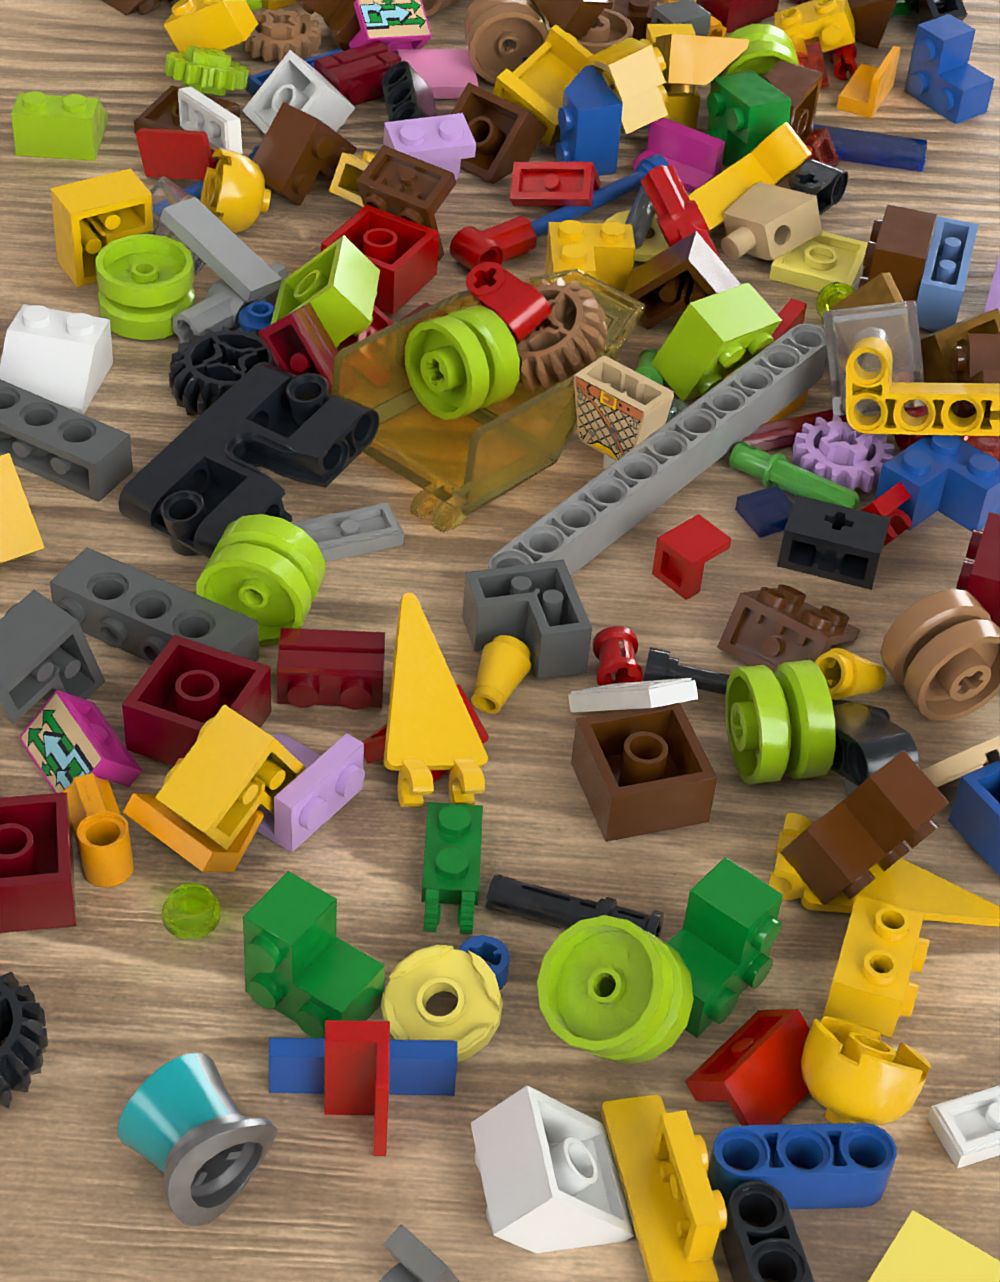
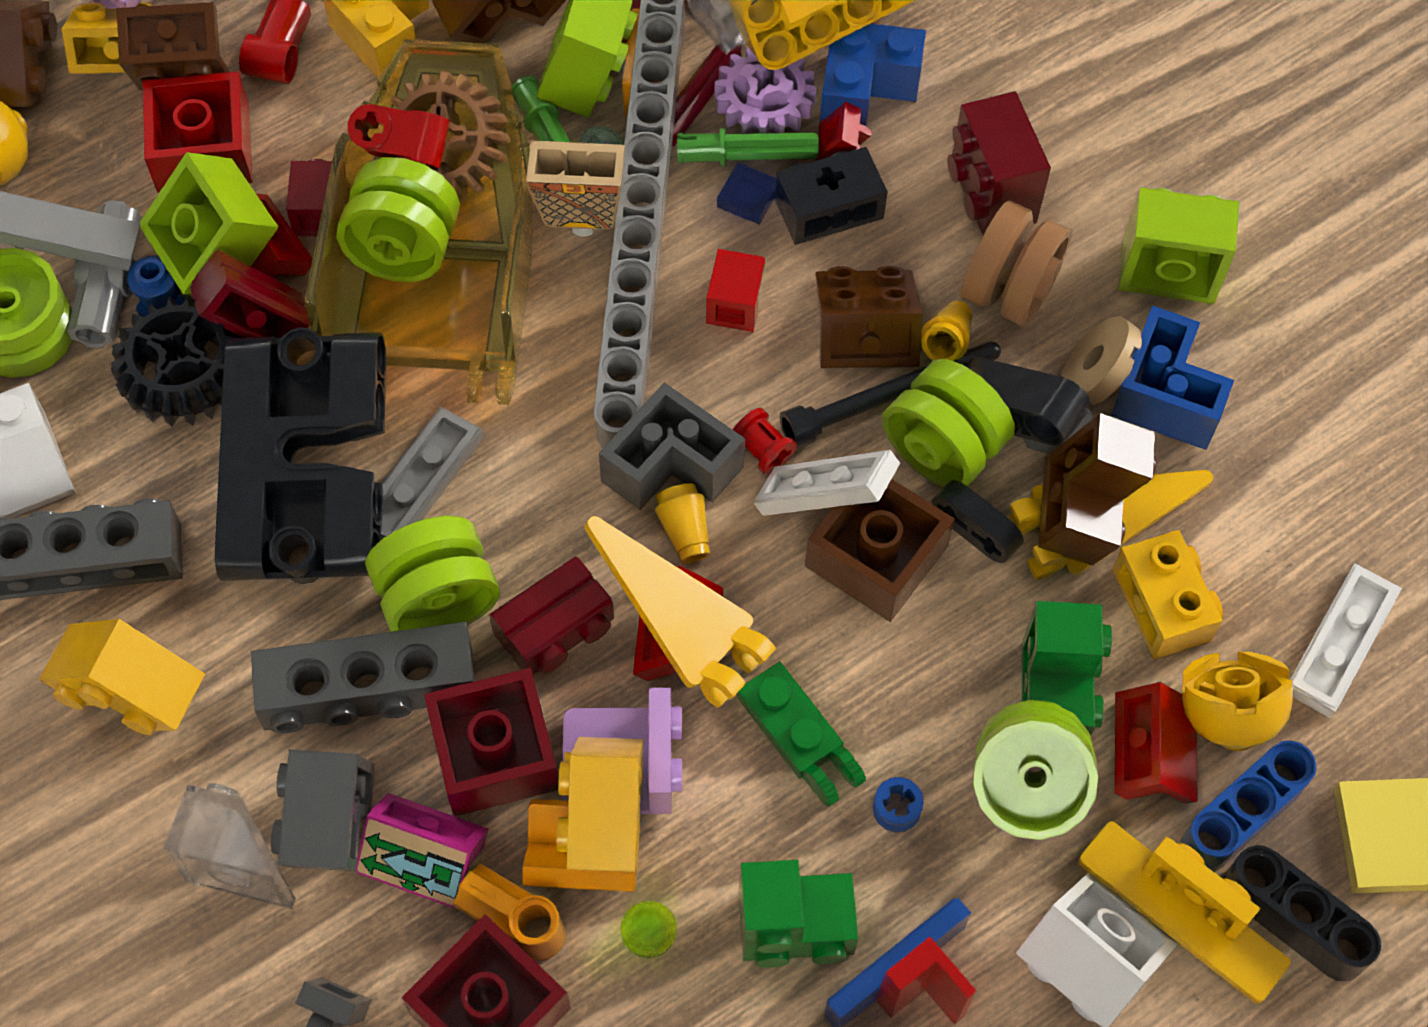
camera: 35 degrees left, 20 degrees up
light yellow tile [381,945,503,1062] -> none
black pin [486,874,664,938] -> none
none -> black beam [931,480,1024,563]

